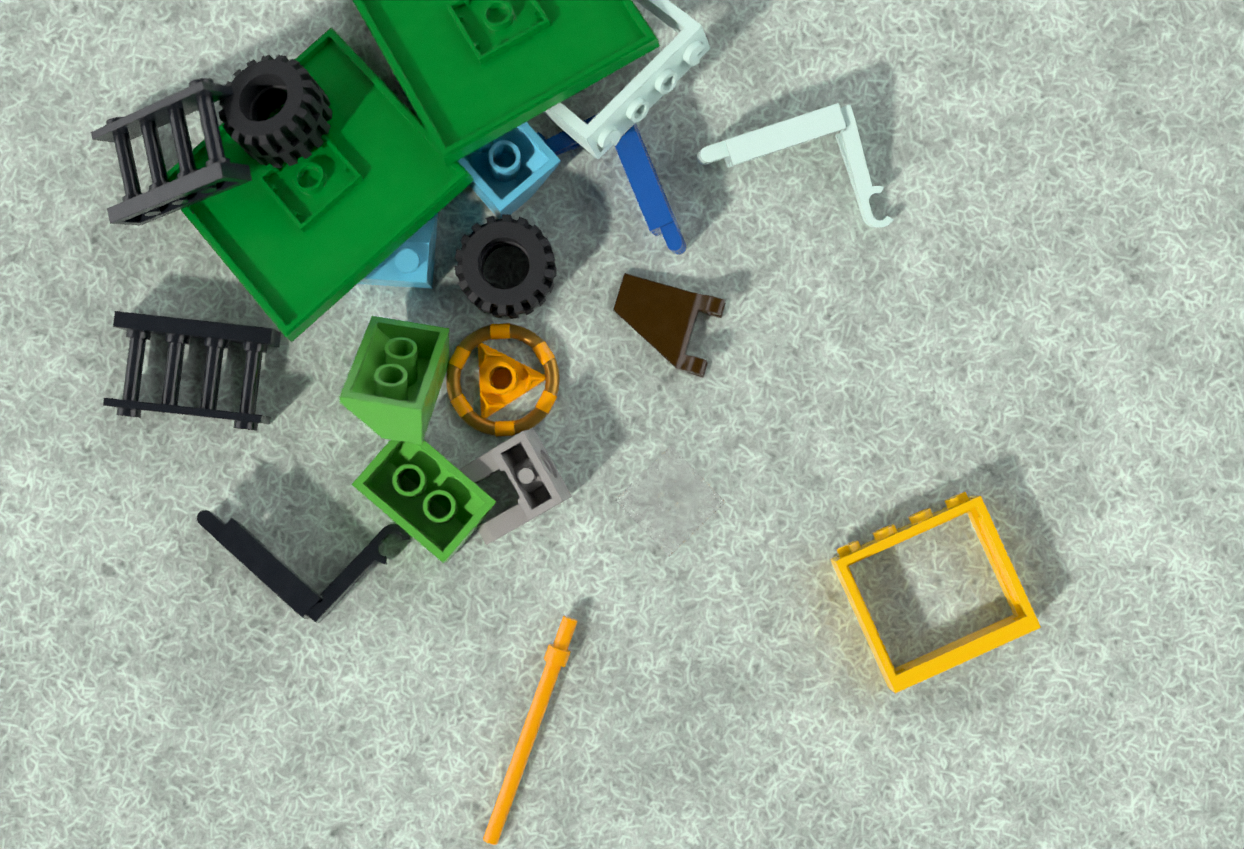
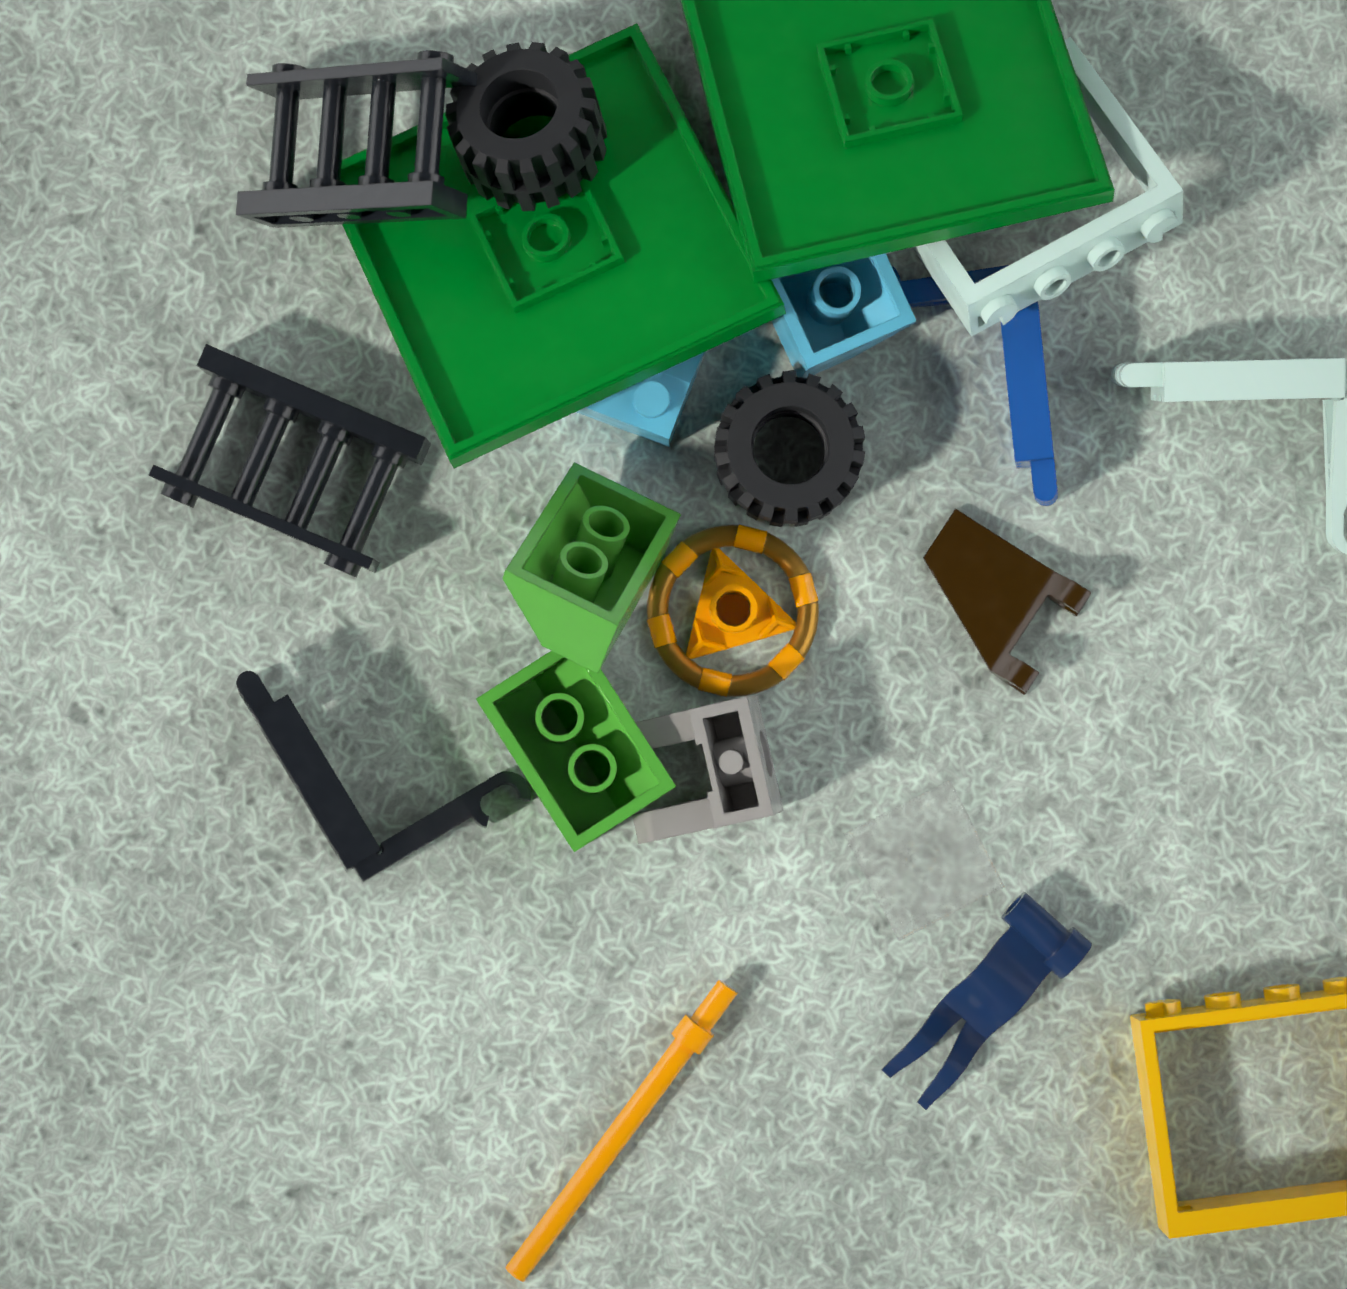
camera: 15 degrees right, 0 degrees up
none -> dark blue flag [881,892,1092,1110]

